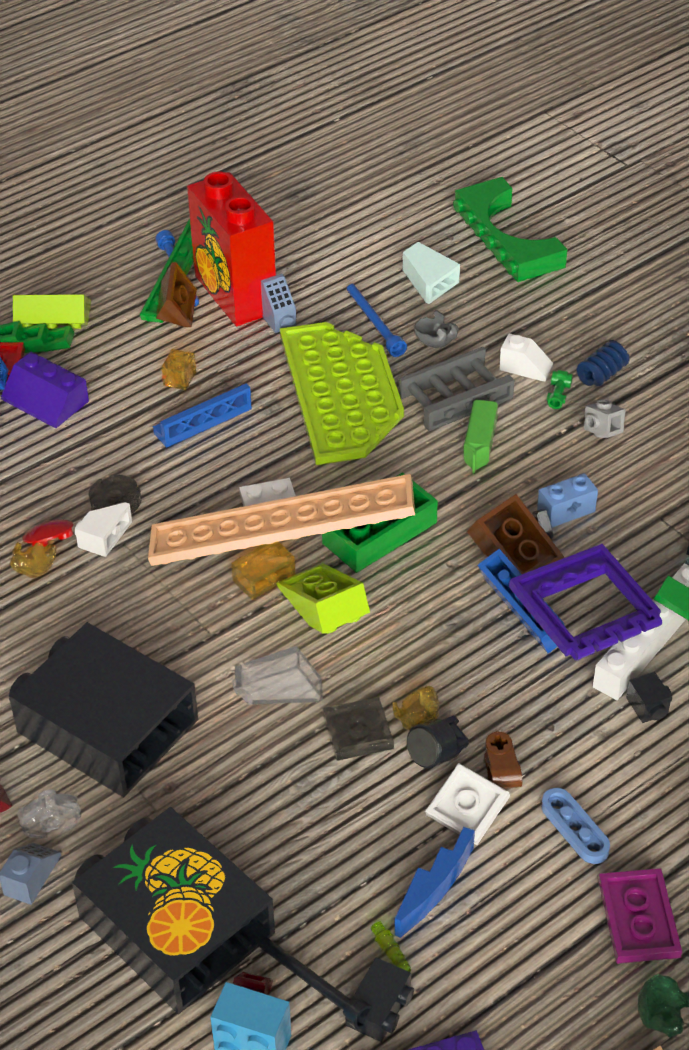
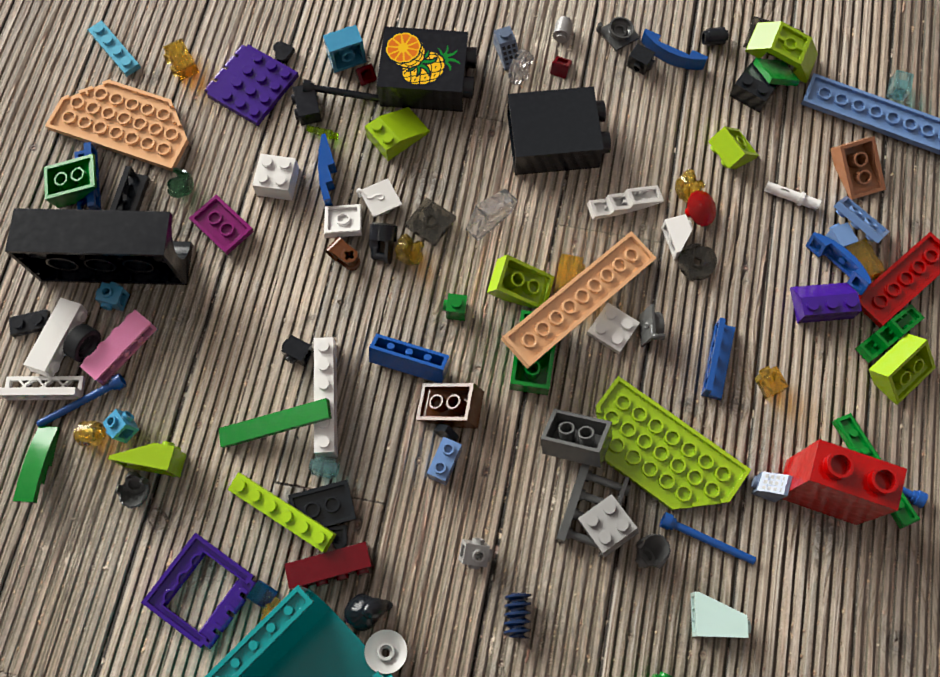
camera: 140 degrees right, 25 degrees up
reddish brown slope [156,262,197,327] -> none
bright green piece [464,400,498,474] -> none
white slope [500,333,553,382] -> none
dark purple hinge [509,544,662,661] -> none
medium blue plate [541,788,610,864] -> none
green bar [547,370,573,409] -> none
none -> white brick [252,154,300,201]
none -> white hat [356,178,402,218]
none -> lime slope [365,107,430,161]
none -> green brick [443,293,468,321]
none -> dark grey brick [540,409,612,468]
none -> light grey brick [578,494,639,557]
none -> white slope [587,185,664,220]
none -> dark grey hat [639,304,666,347]

